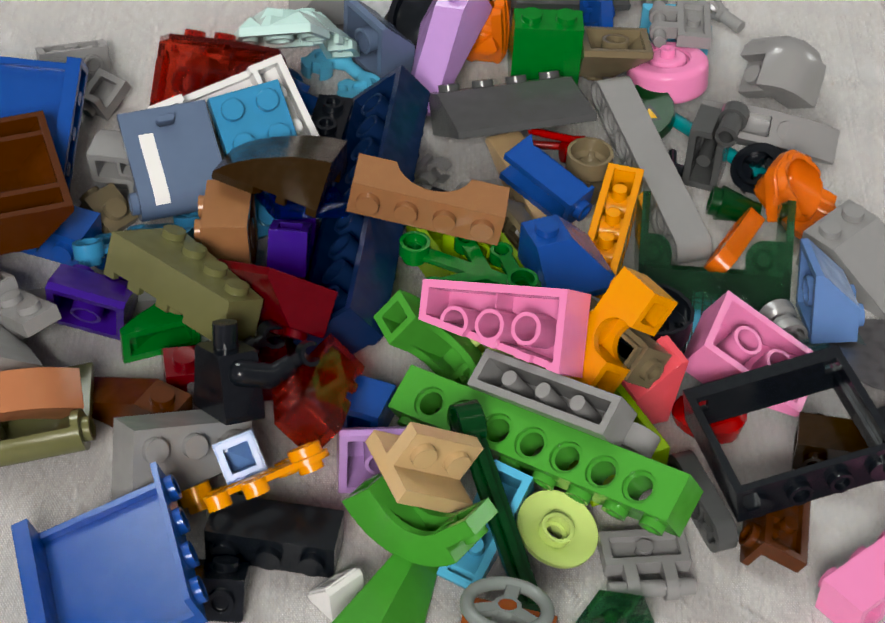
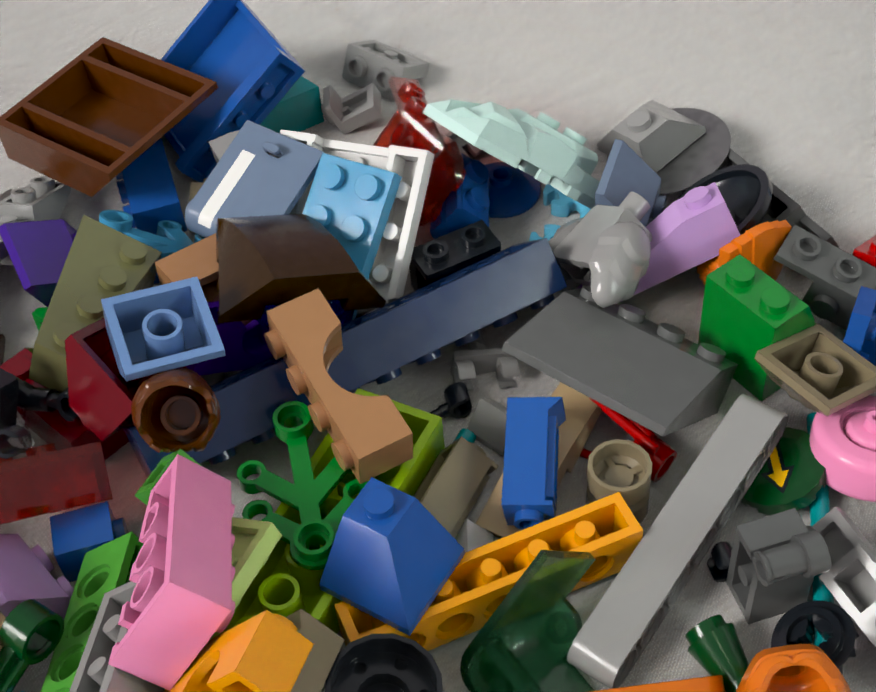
camera: 60 degrees right, 5 degrees up
none -> medium blue slope [101,277,225,381]
none -> reddish brown hair [131,368,221,453]
none -> light grey torso [548,192,652,308]

